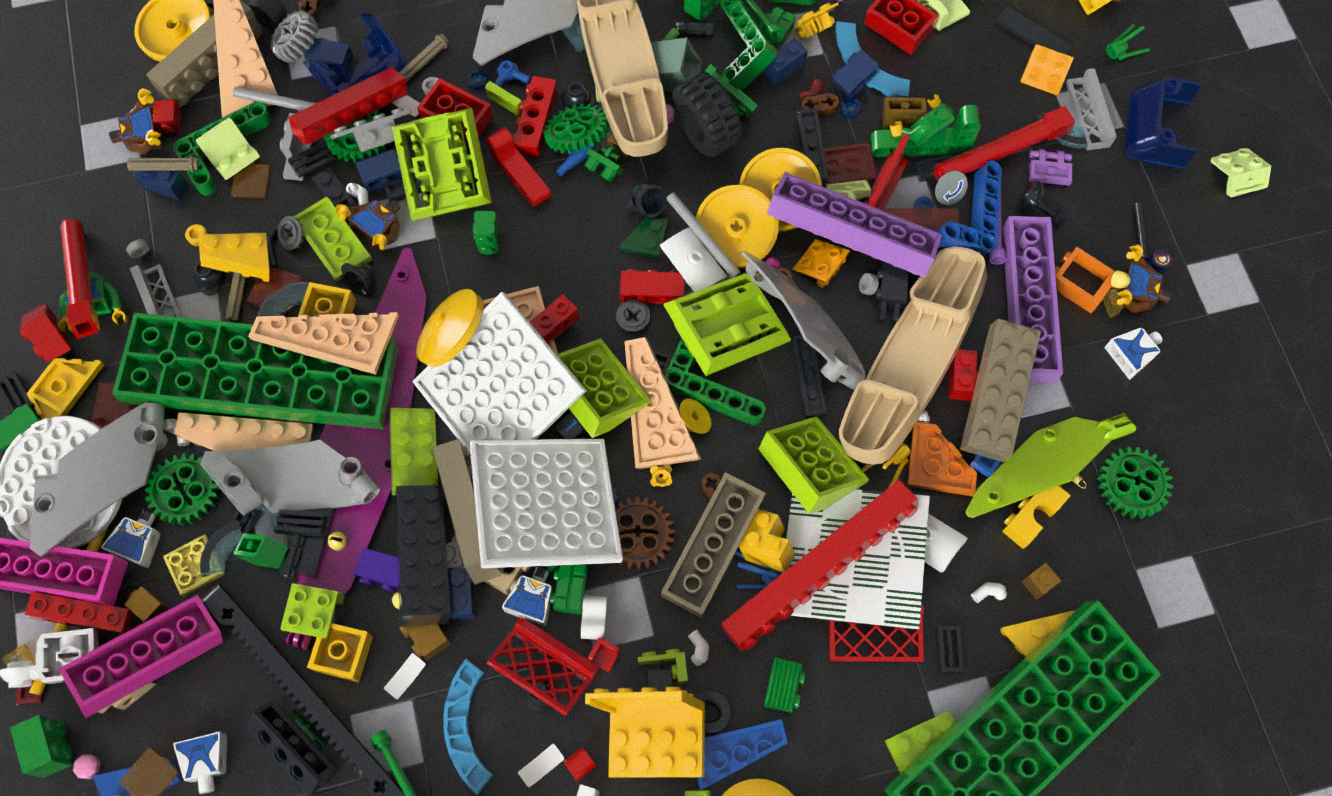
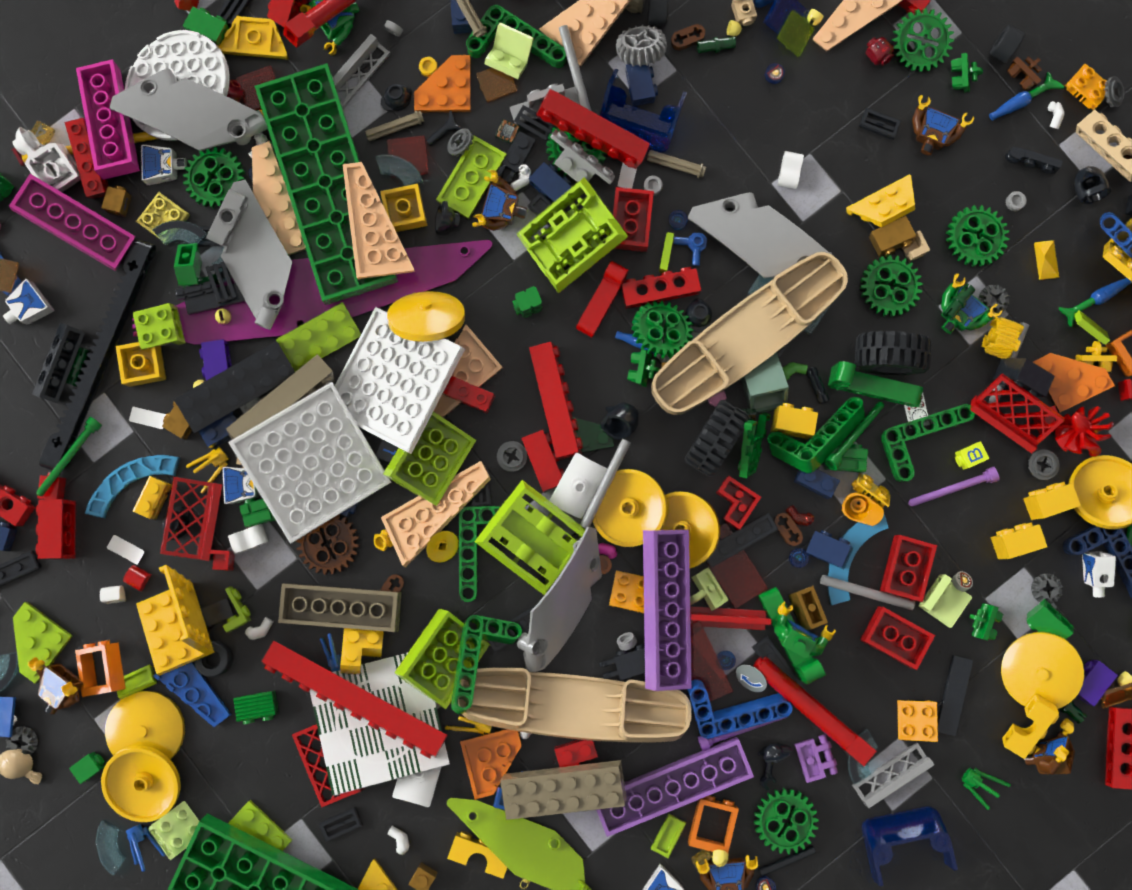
camera: 70 degrees right, 15 degrees up
yellow wedge [199,233,269,282] -> none
none -> yellow brick [133,476,172,520]
none -> yellow plant [186,447,229,494]
none -> orange plate [414,55,471,113]
none -> green beam [451,615,522,714]
none -> tile [495,119,520,145]
none -> red brick [529,341,583,460]
none -> lime tile [651,813,686,859]
none -> red brick [716,476,761,530]
none -> green gear [754,788,819,854]
none -> yellow brick [770,403,818,439]
none -> light grey piece [820,575,915,610]
none -> light orange cap [842,492,884,526]
none -> red brick [860,606,935,670]

